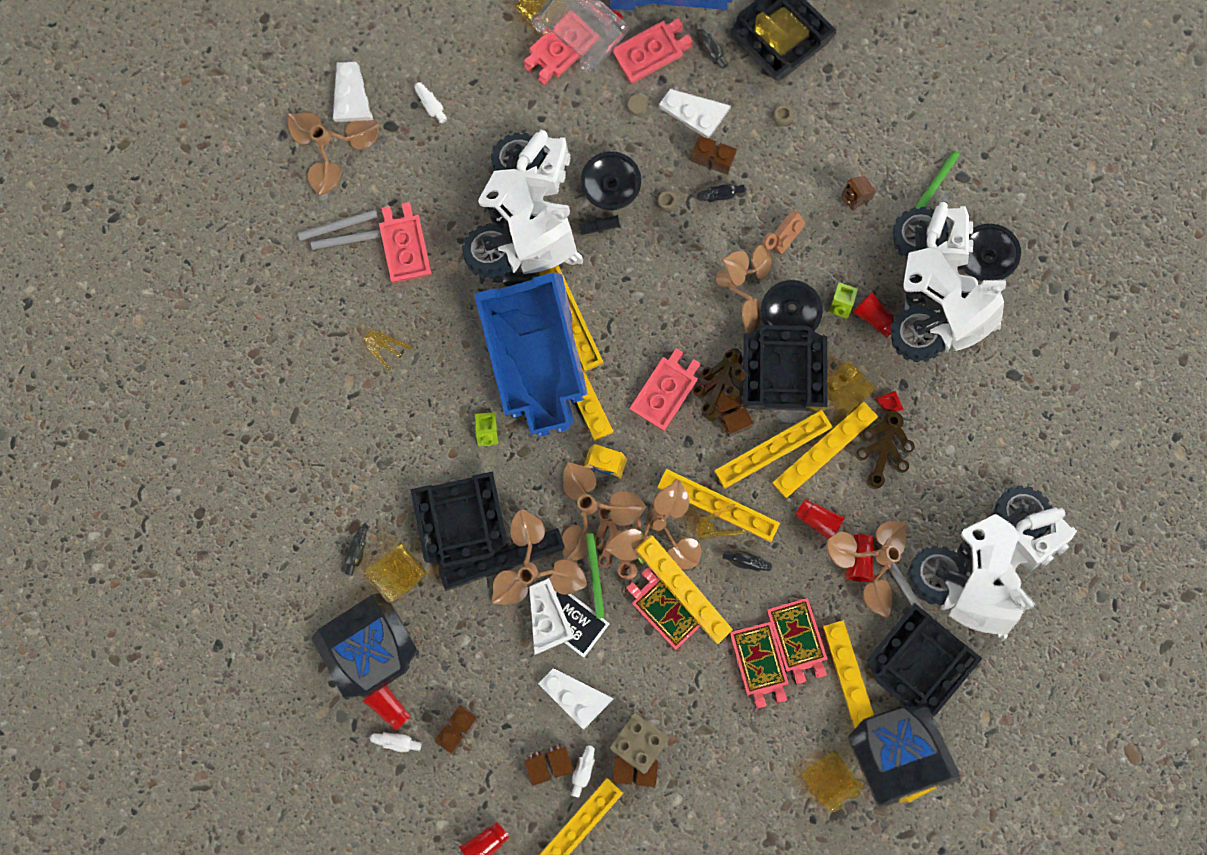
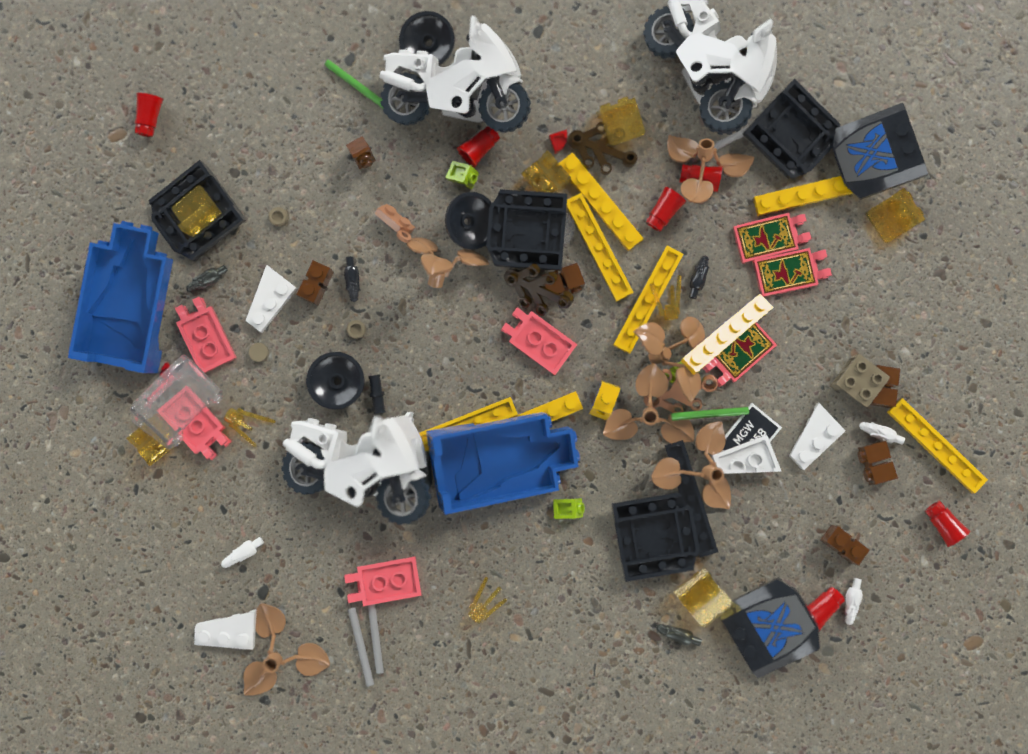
camera: 85 degrees left, 5 degrees up
none -> clear yellow plant [224,408,276,447]
none -> clear yellow bracket [596,96,645,146]

